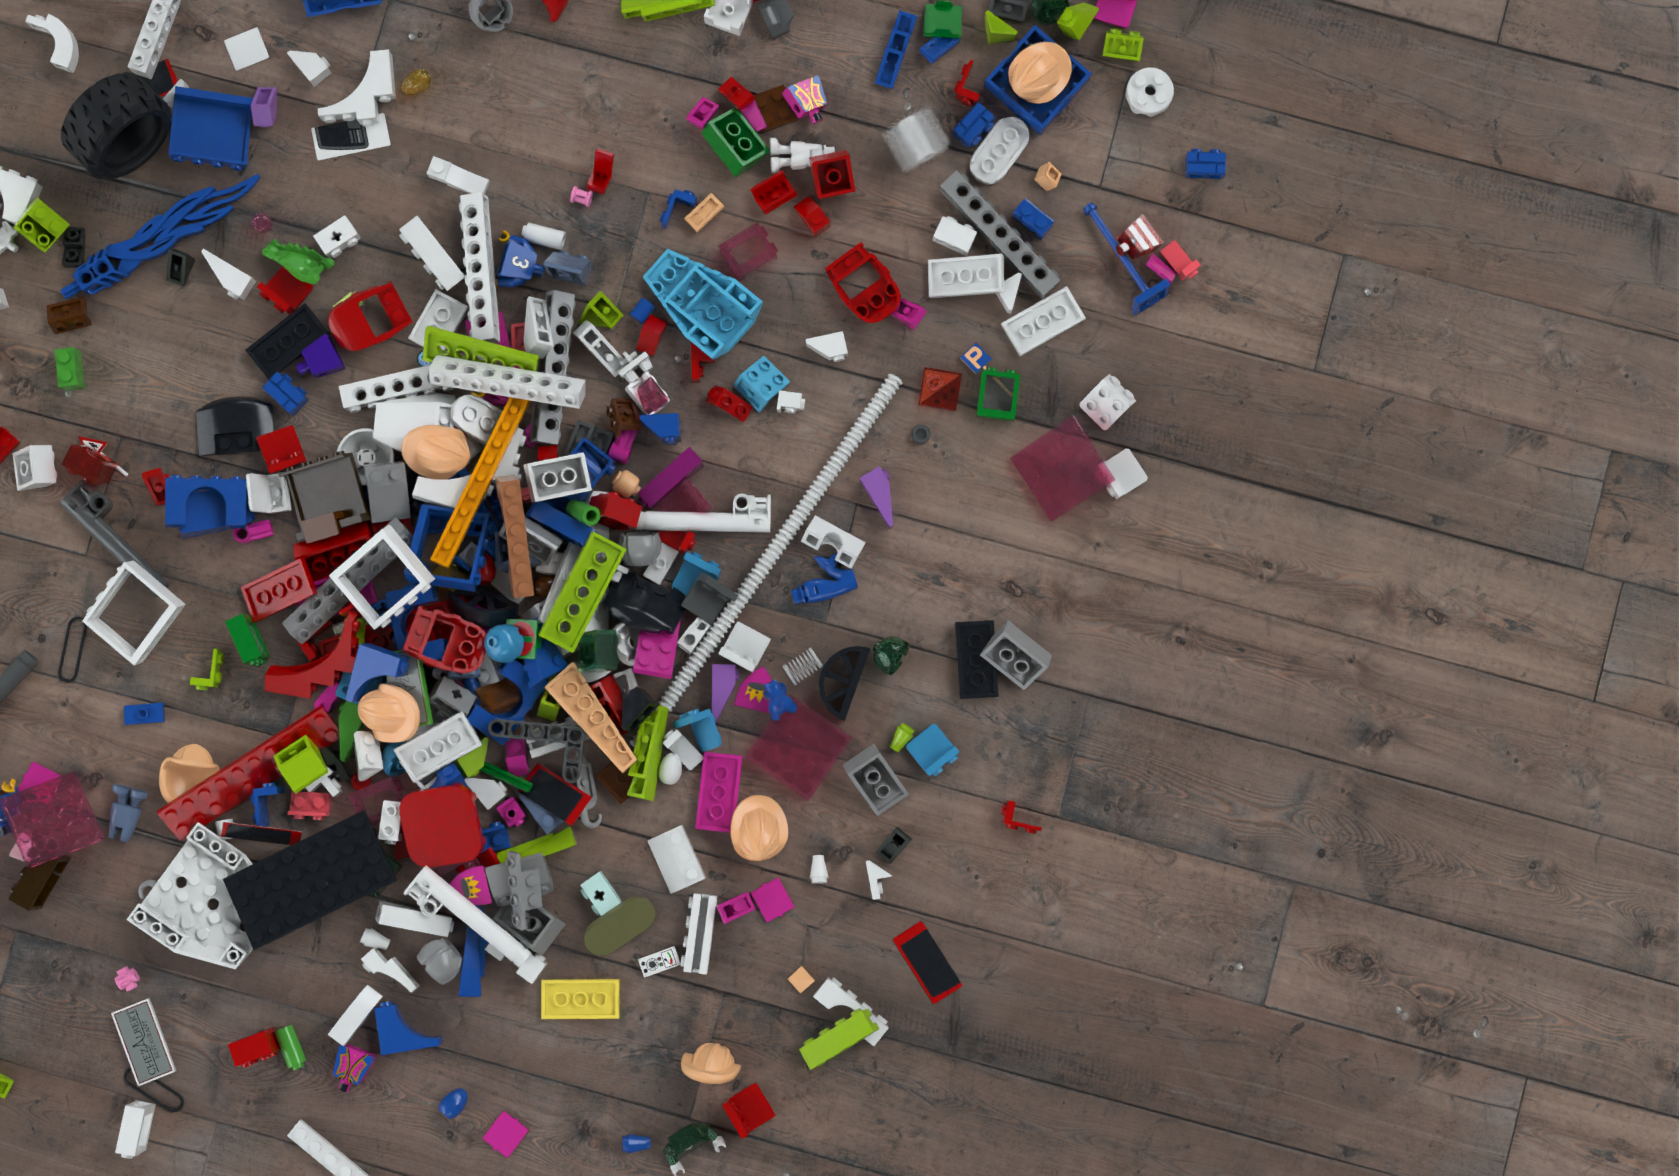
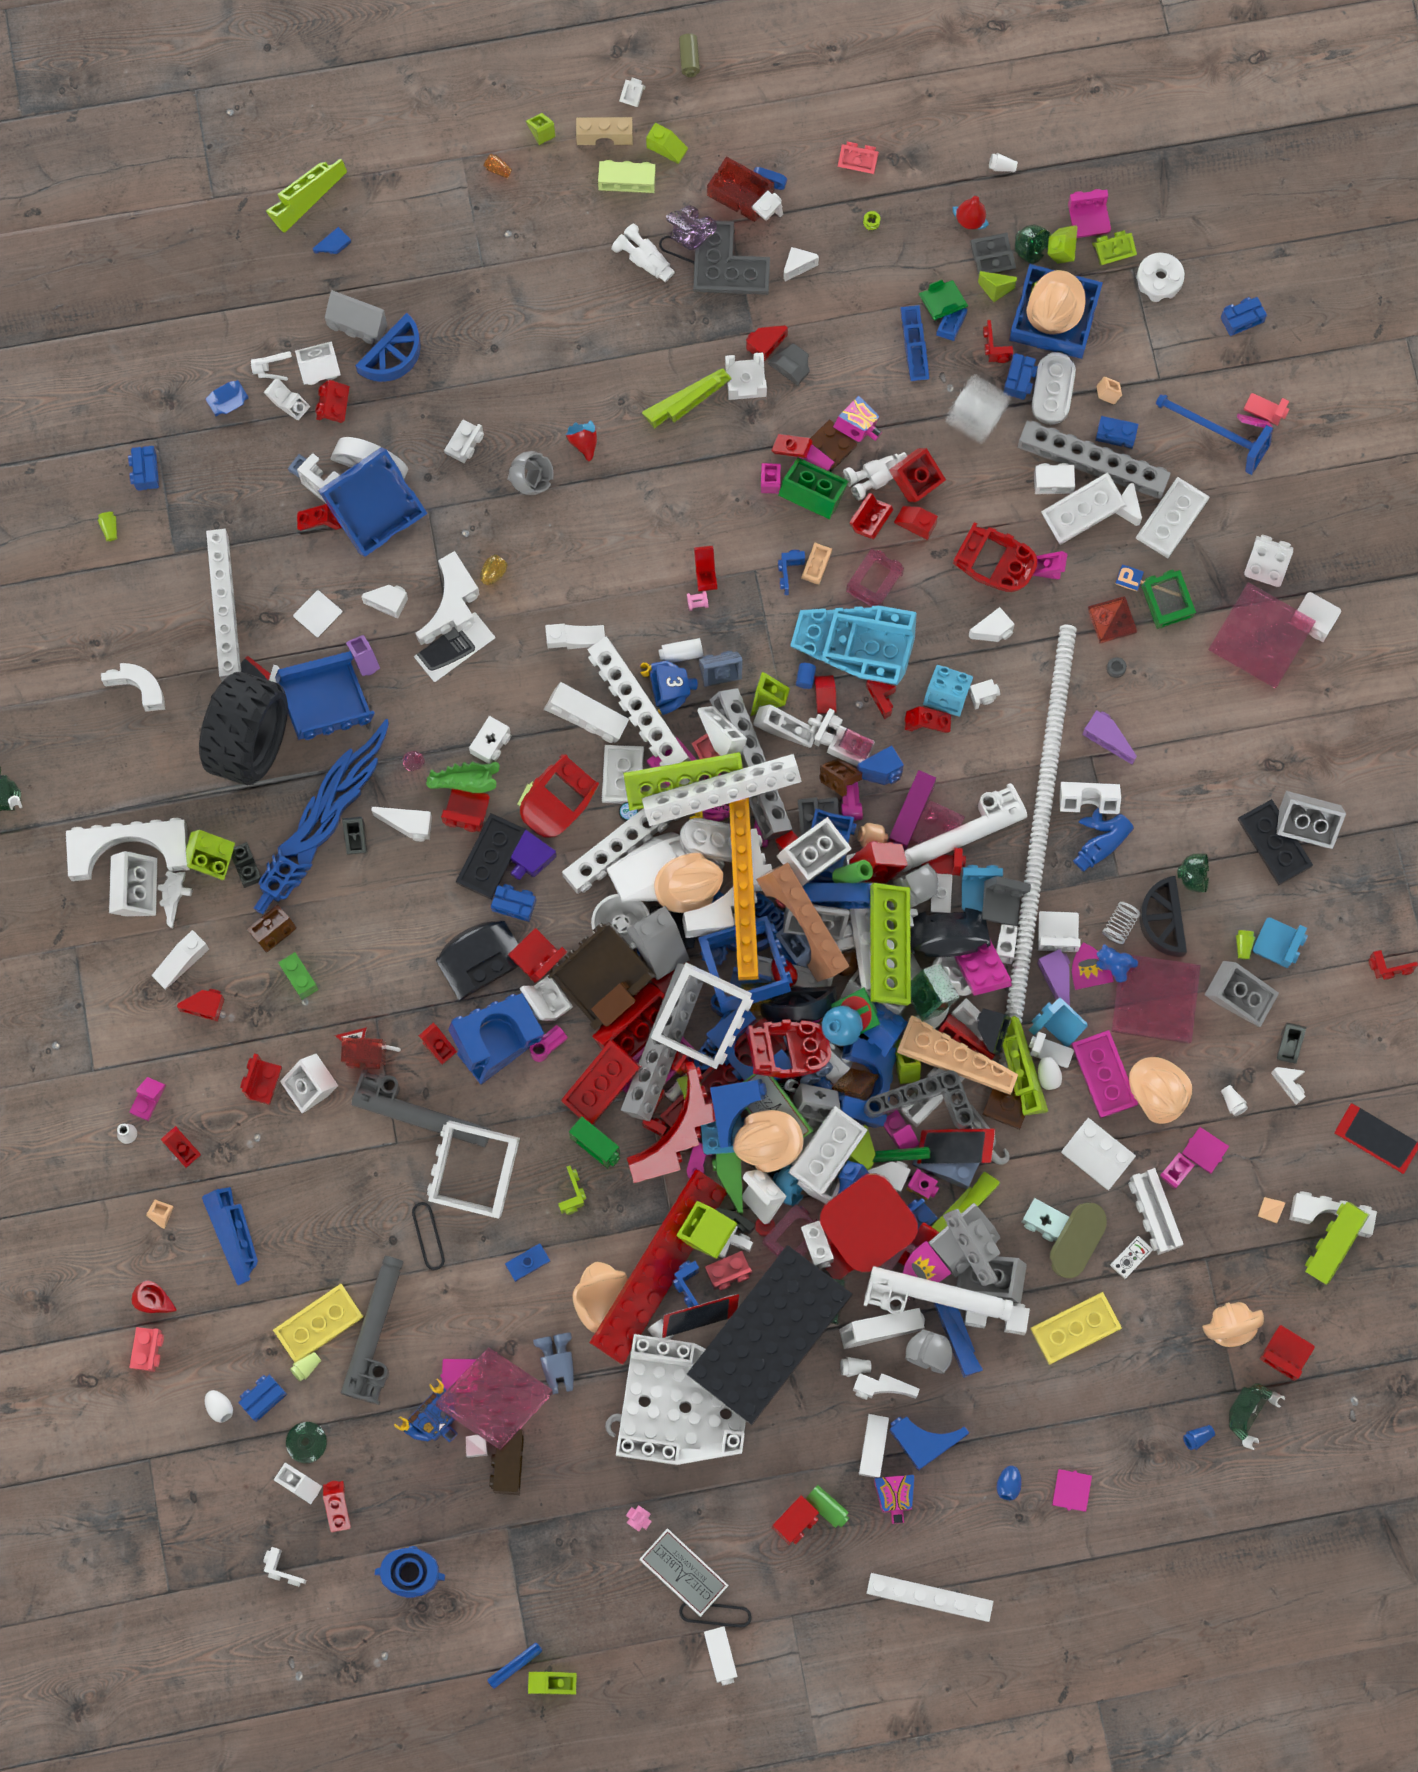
camera: 25 degrees left, 10 degrees down
clear red torso [1116,214,1164,260] -> none

